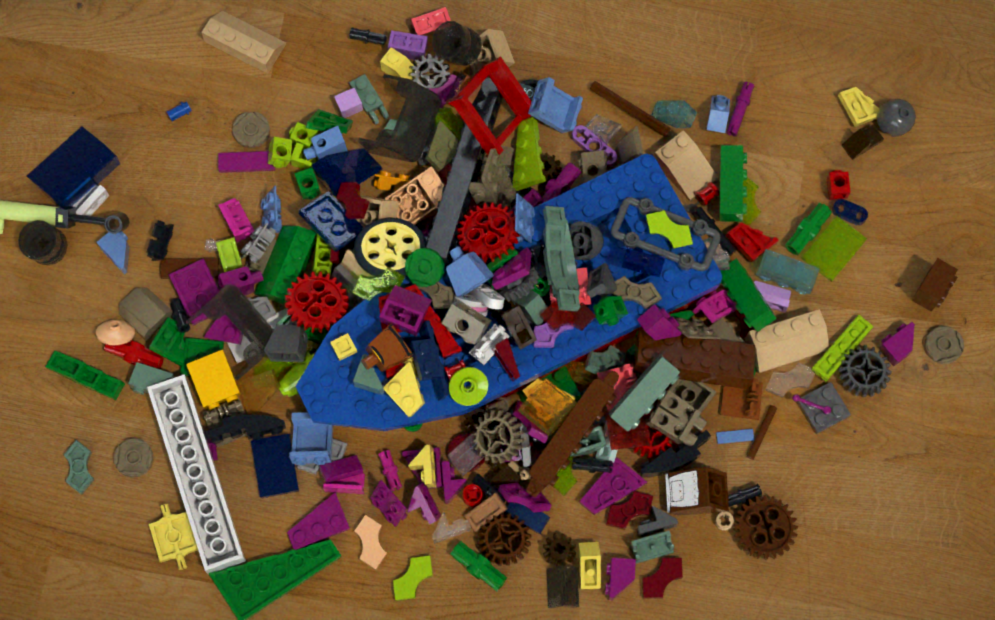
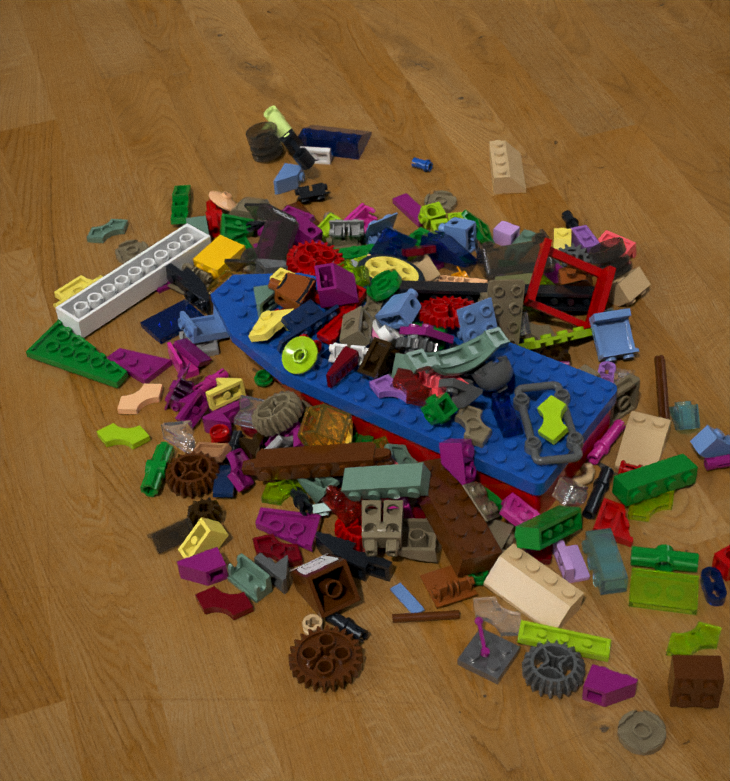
camera: 65 degrees right, 30 degrees down
none -> clear neon green tile [666,621,722,657]

